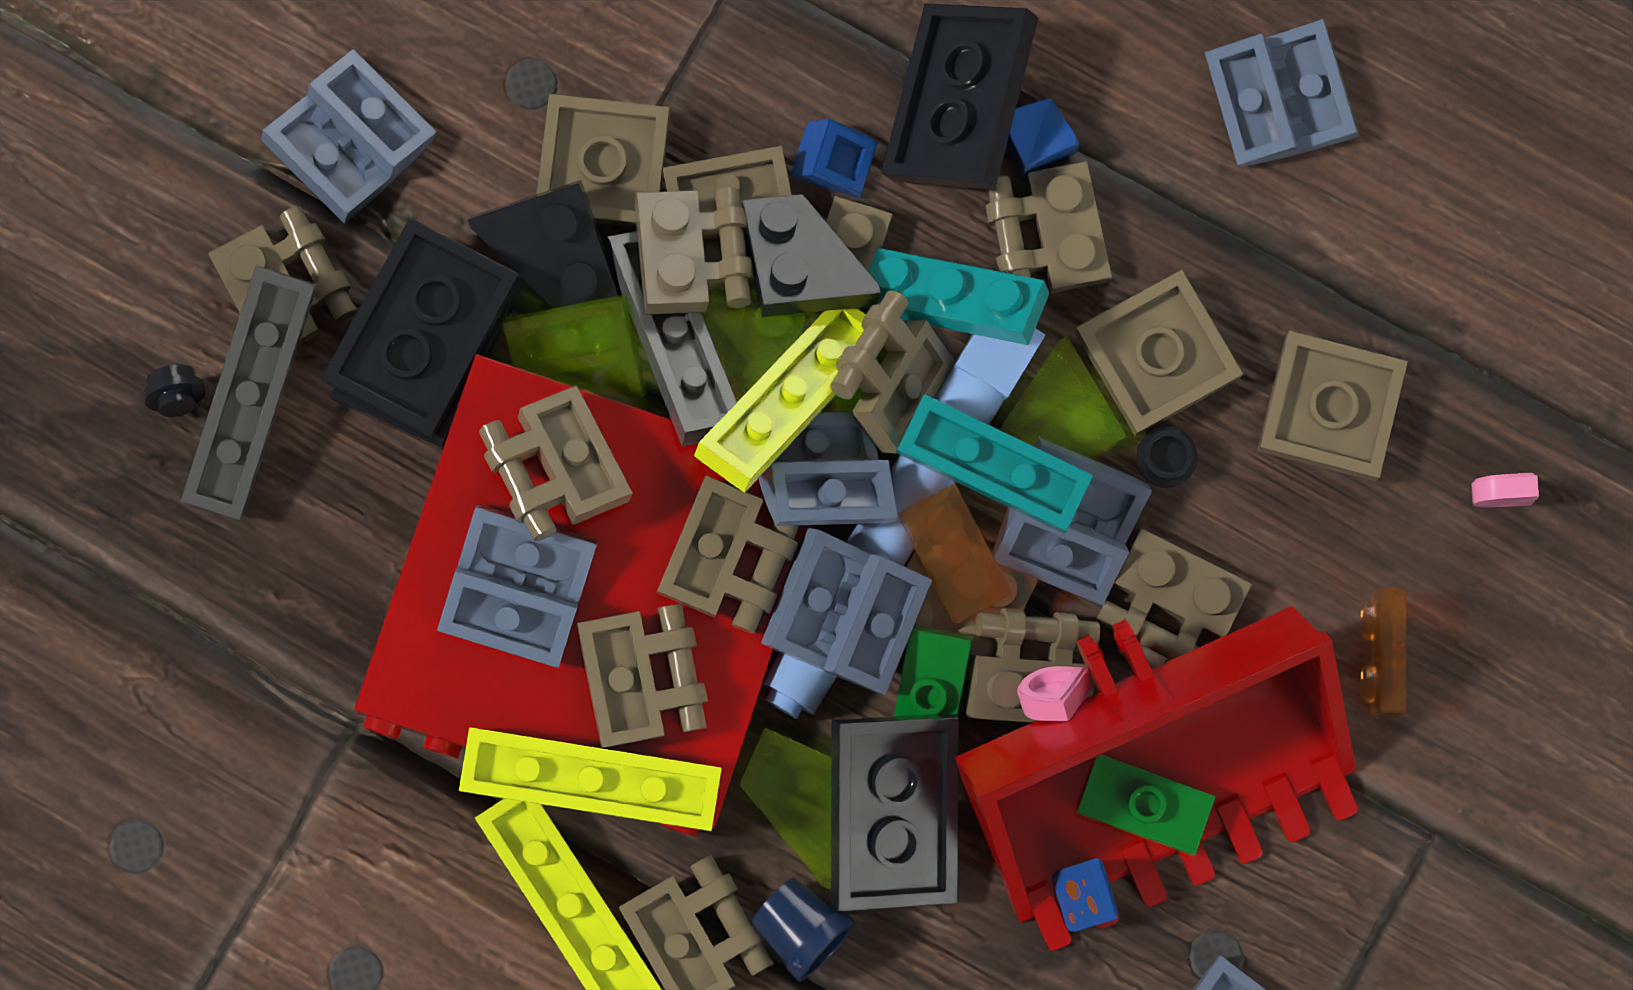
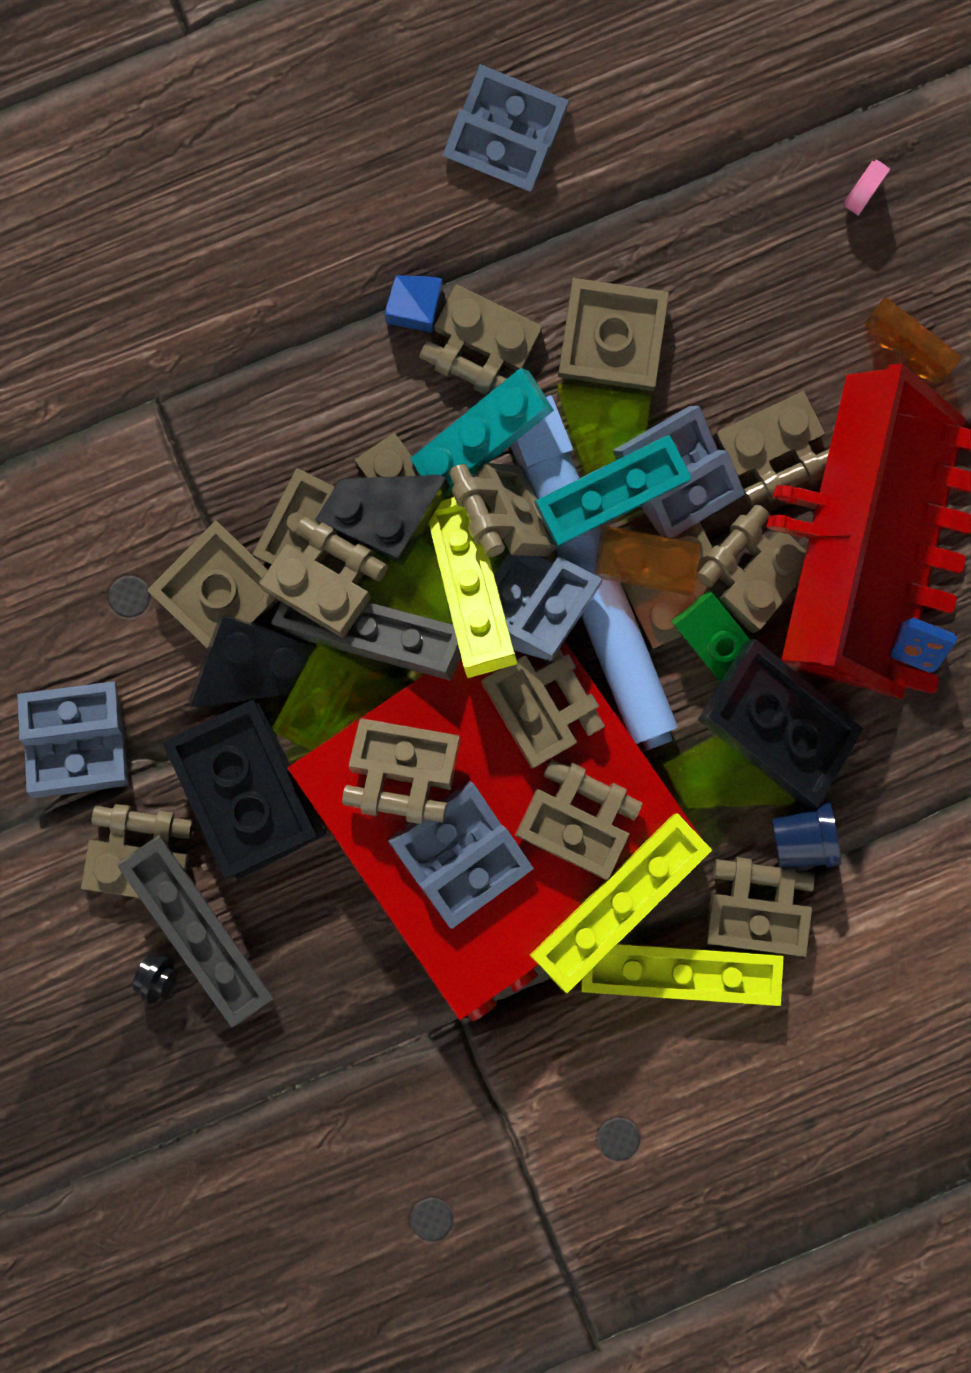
camera: 50 degrees left, 5 degrees up
sand blue slope [760,528,932,695] -> none
blue slope [791,118,878,198] -> none
black plate [881,3,1039,190] -> none
bright pink tile [1017,666,1094,722] -> none
green plate [1075,754,1216,856] -> none
black plate [1136,426,1198,488] -> none
dark tan plate [1257,331,1408,482] -> none

